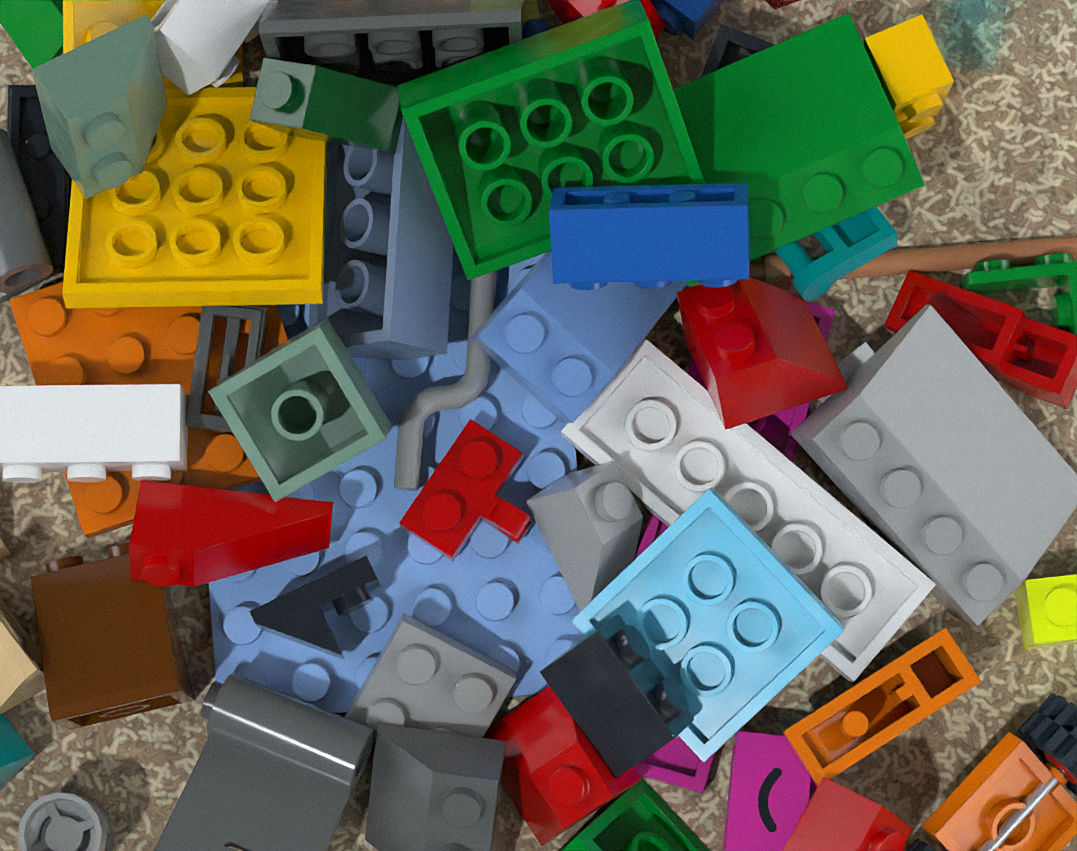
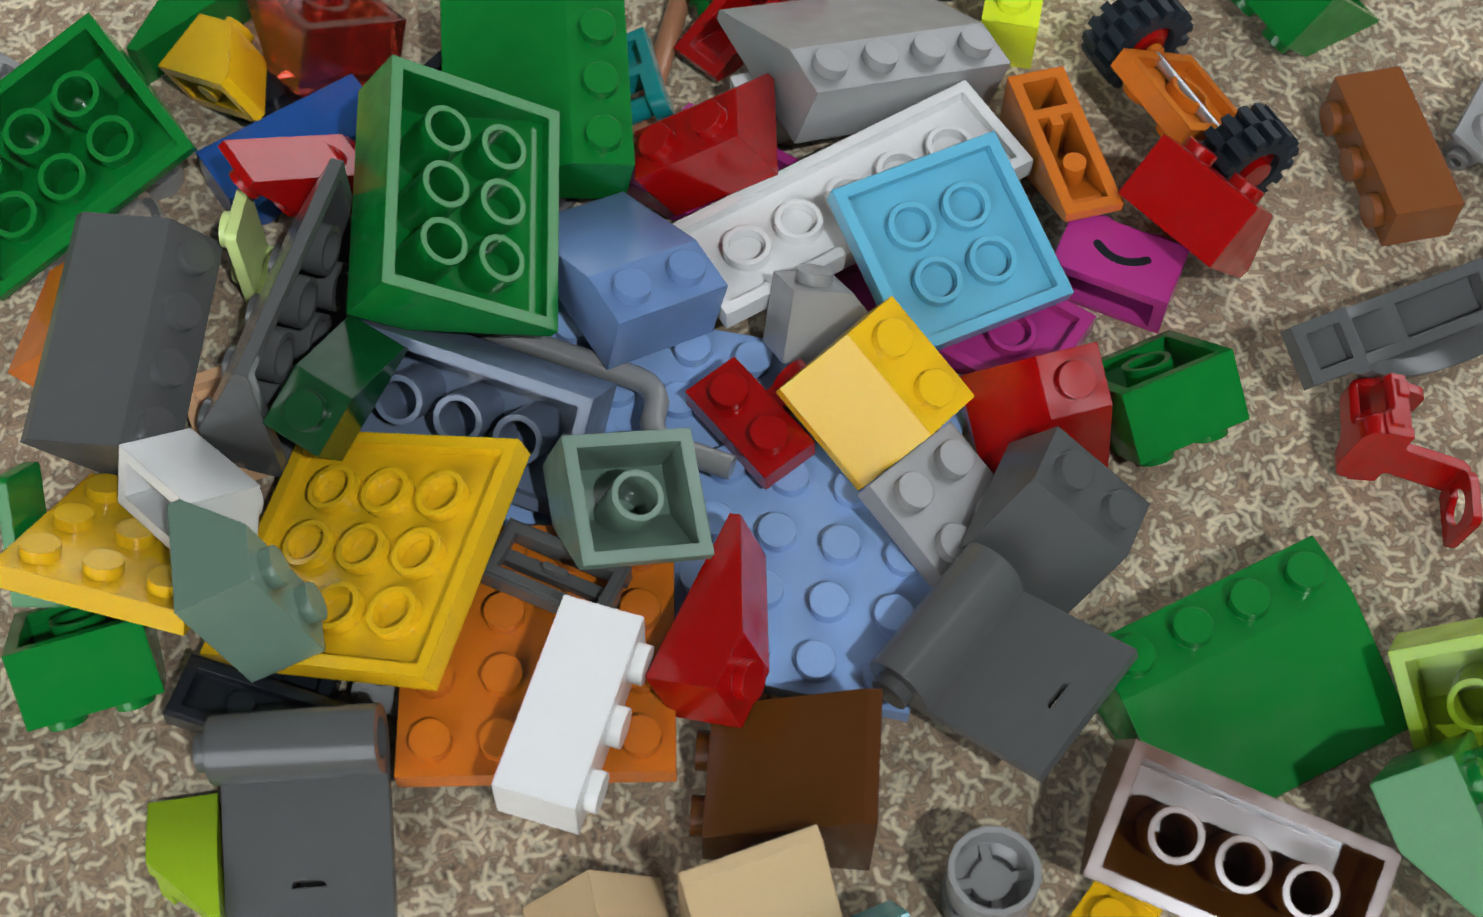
camera: 75 degrees left, 20 degrees down
black slope [249,555,381,659] -> none
black brick [540,614,694,778] -> none
blue brick [549,183,750,290] -> none
none -> yellow slope [776,296,975,491]

